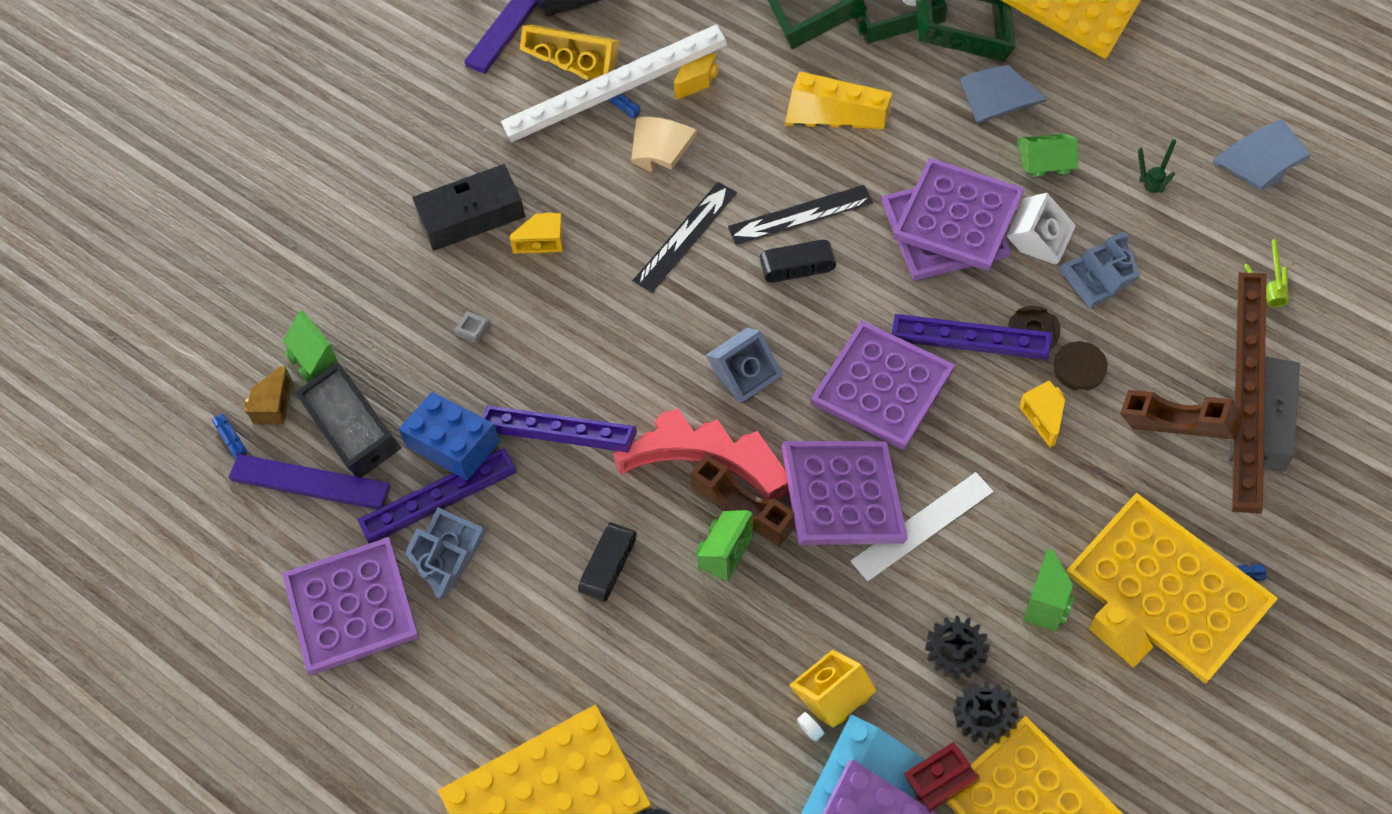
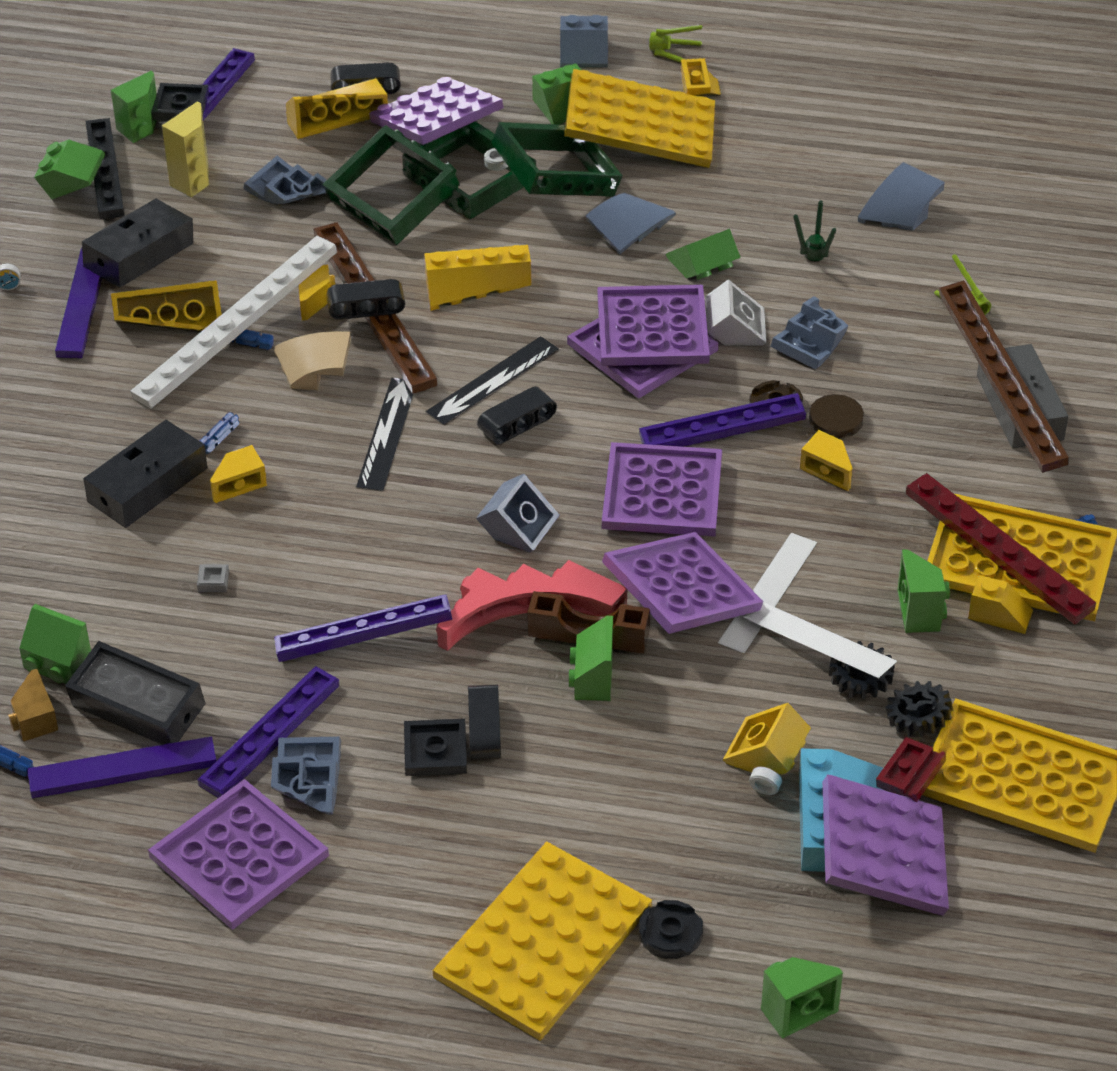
camera: 30 degrees left, 15 degrees down
blue brick [398,392,500,481] -> none
reddish brown arch [1120,390,1243,440] -> none
none -> axle [199,412,240,454]
none -> reddish brown plate [313,222,437,394]
none -> black beam [326,279,405,320]
none -> black plate [404,718,467,776]
none -> white sticker [743,602,897,678]
none -> dark red plate [906,473,1096,625]

